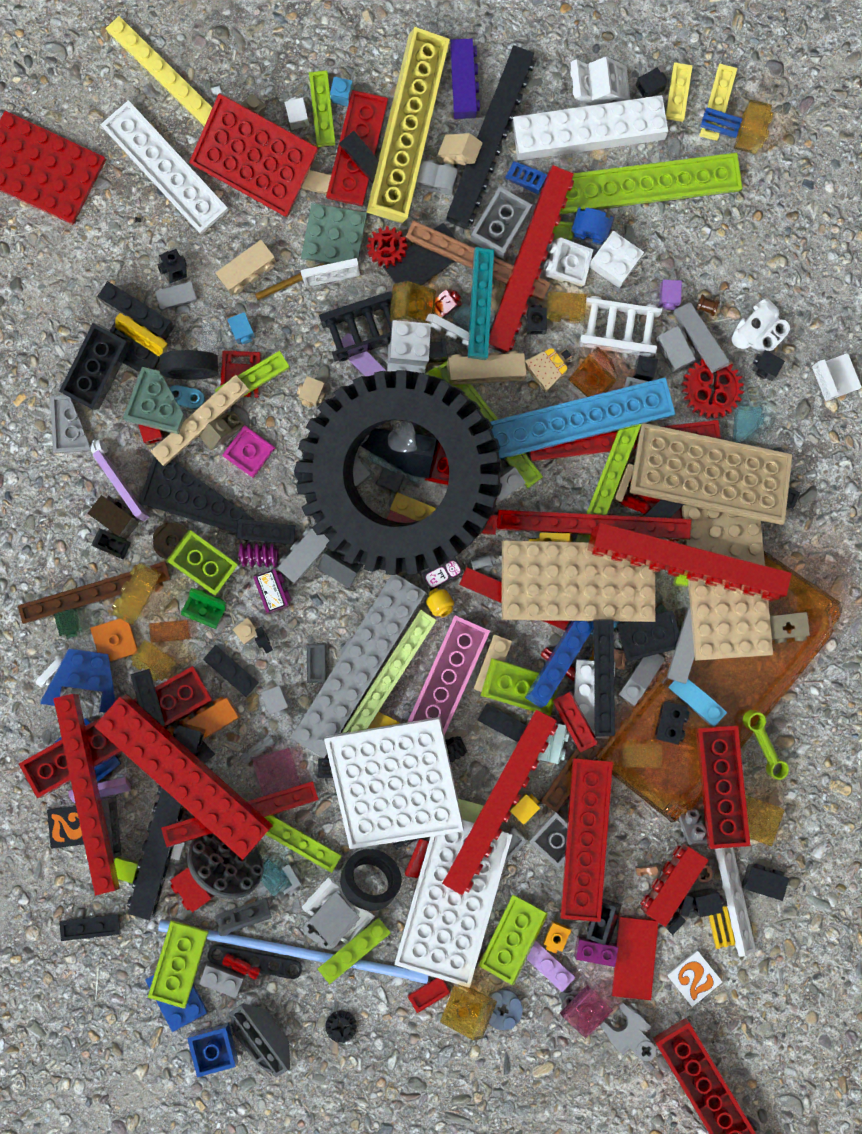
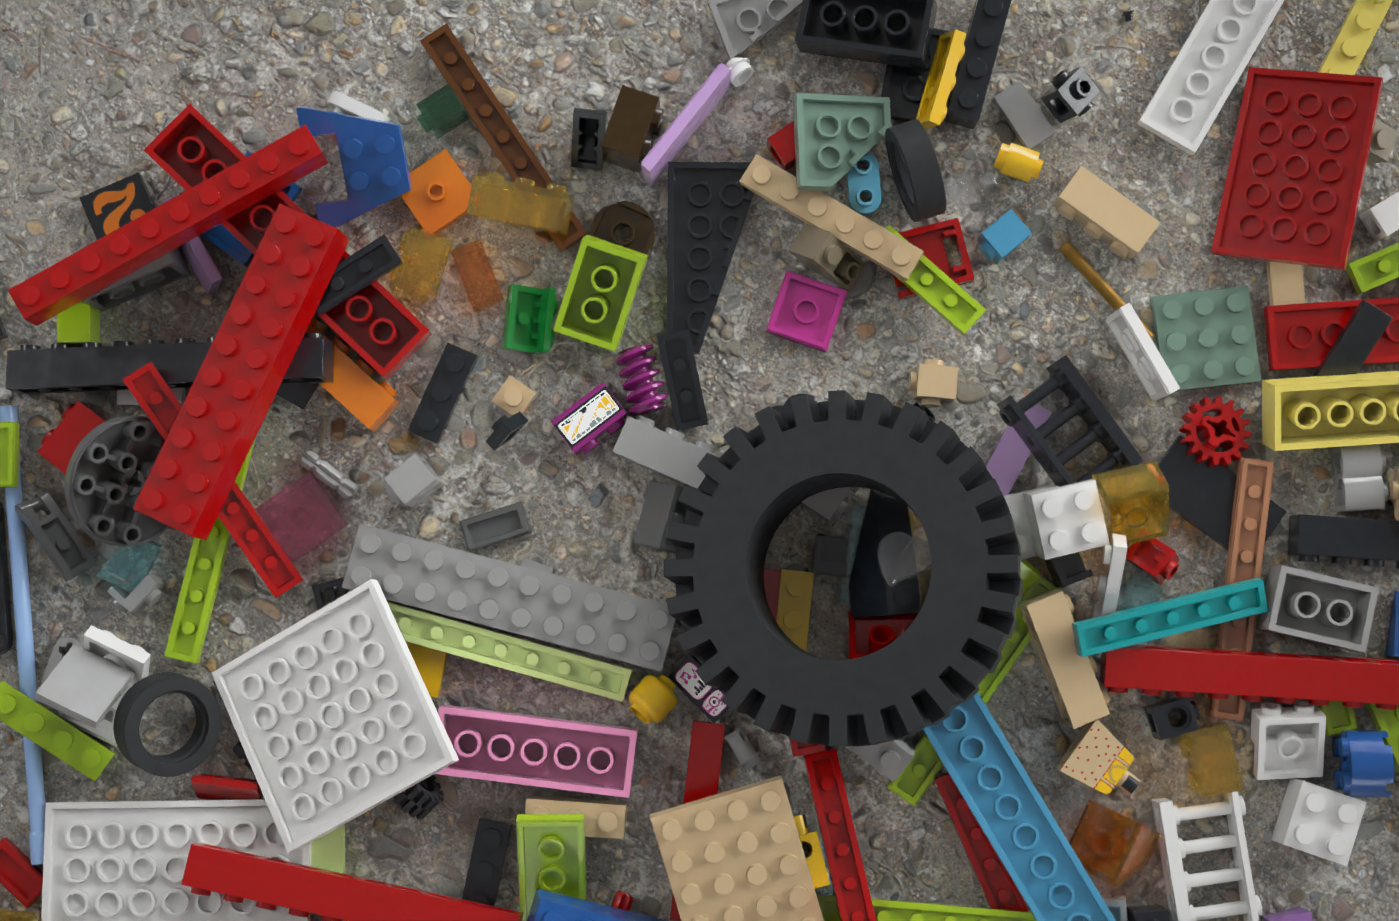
camera: 70 degrees right, 0 degrees up
none -> yellow brick [993,142,1044,183]

